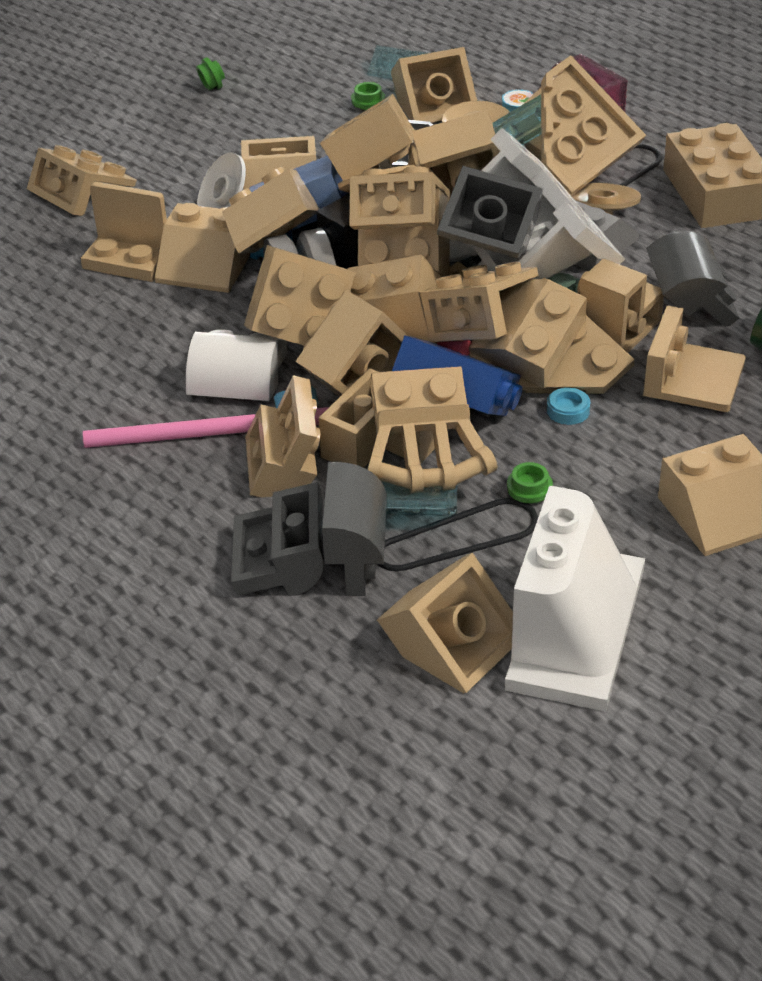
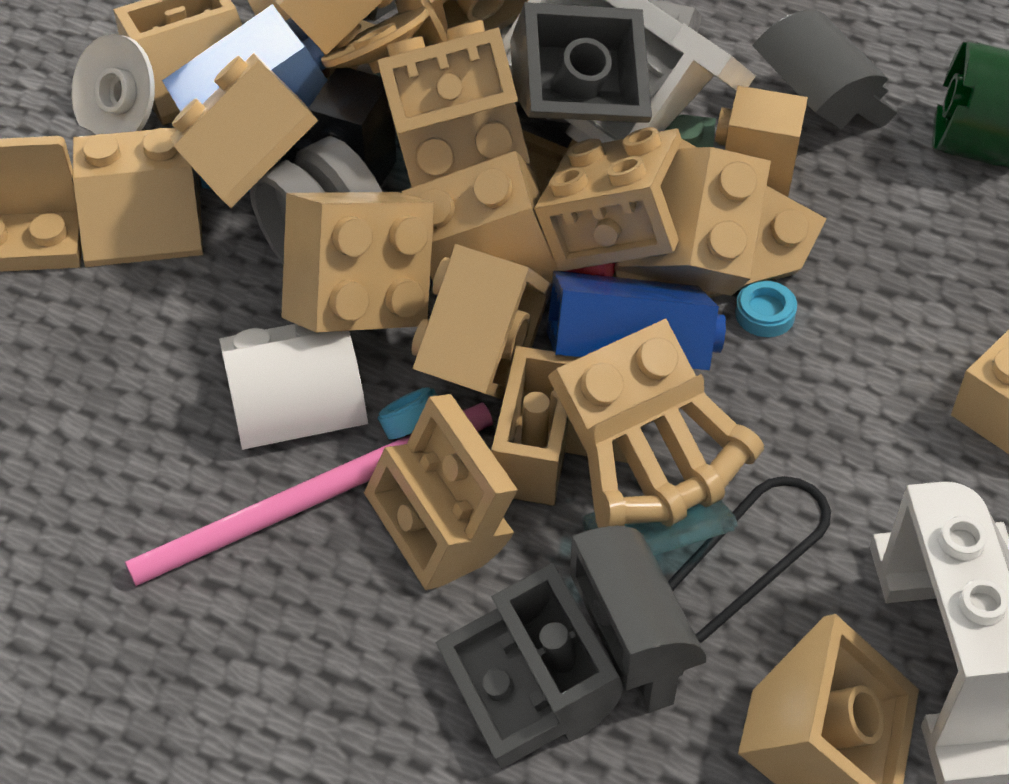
camera: 25 degrees left, 10 degrees up
bright green plate [507,462,553,503] -> none
tan bracket [643,306,746,412] -> none

